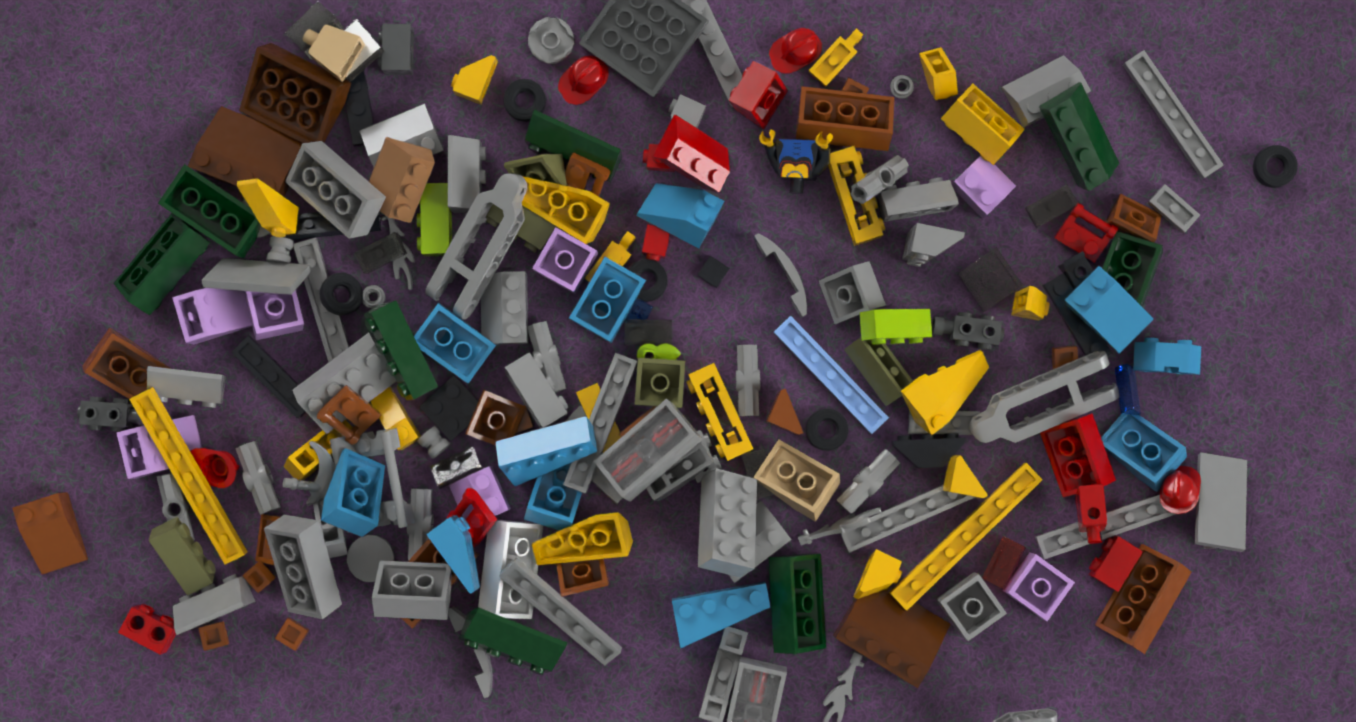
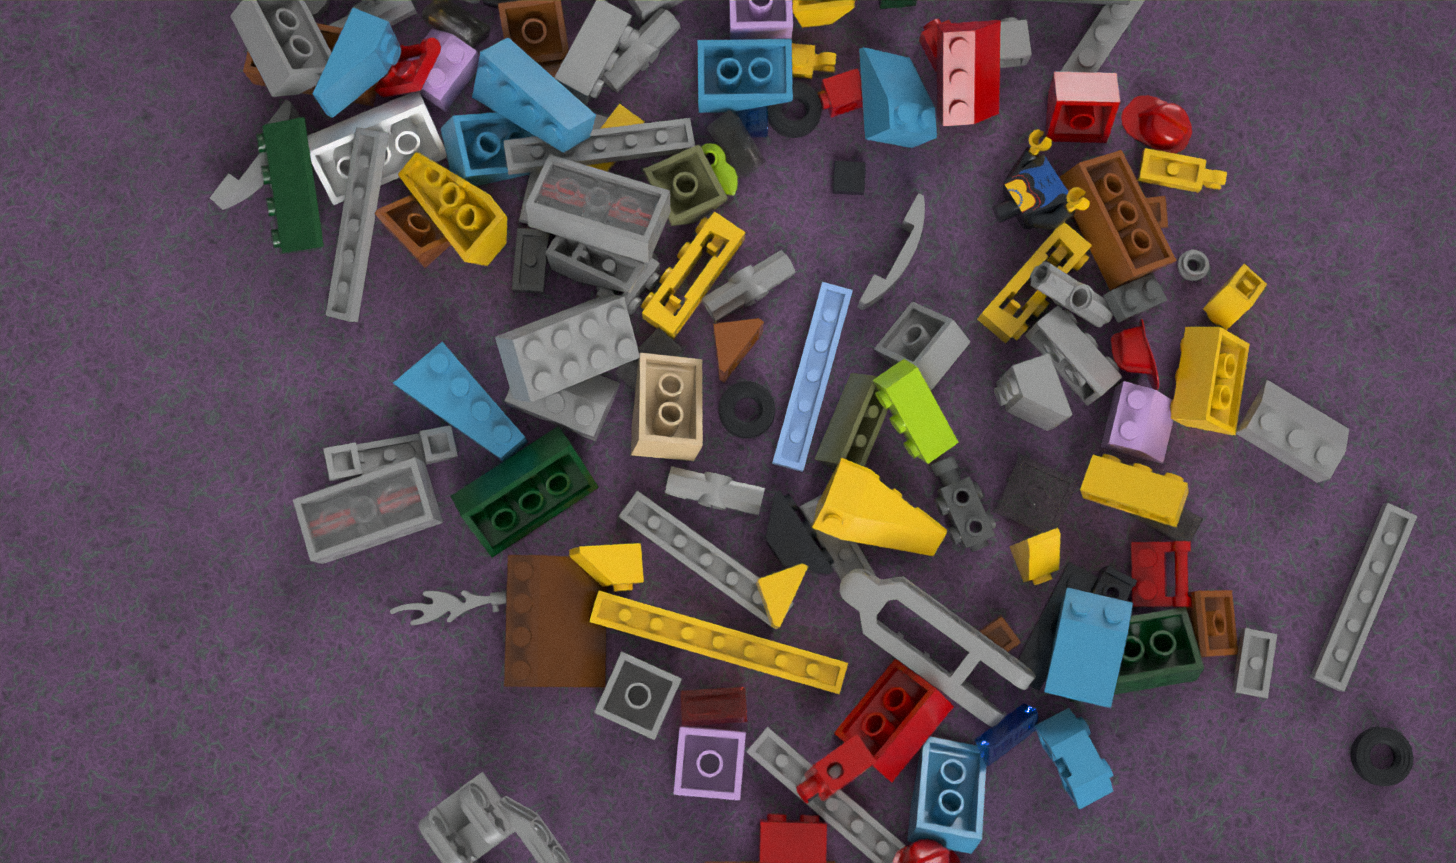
camera: 55 degrees right, 5 degrees down
light grey piece [798,508,882,546] -> none
dark green slope [1039,82,1119,191] -> none
none -> dark grey plate [512,228,550,294]
none -> yellow brick [1080,454,1189,527]
none -> dark grey plate [1103,273,1167,323]
none -> red piece [1111,319,1159,390]

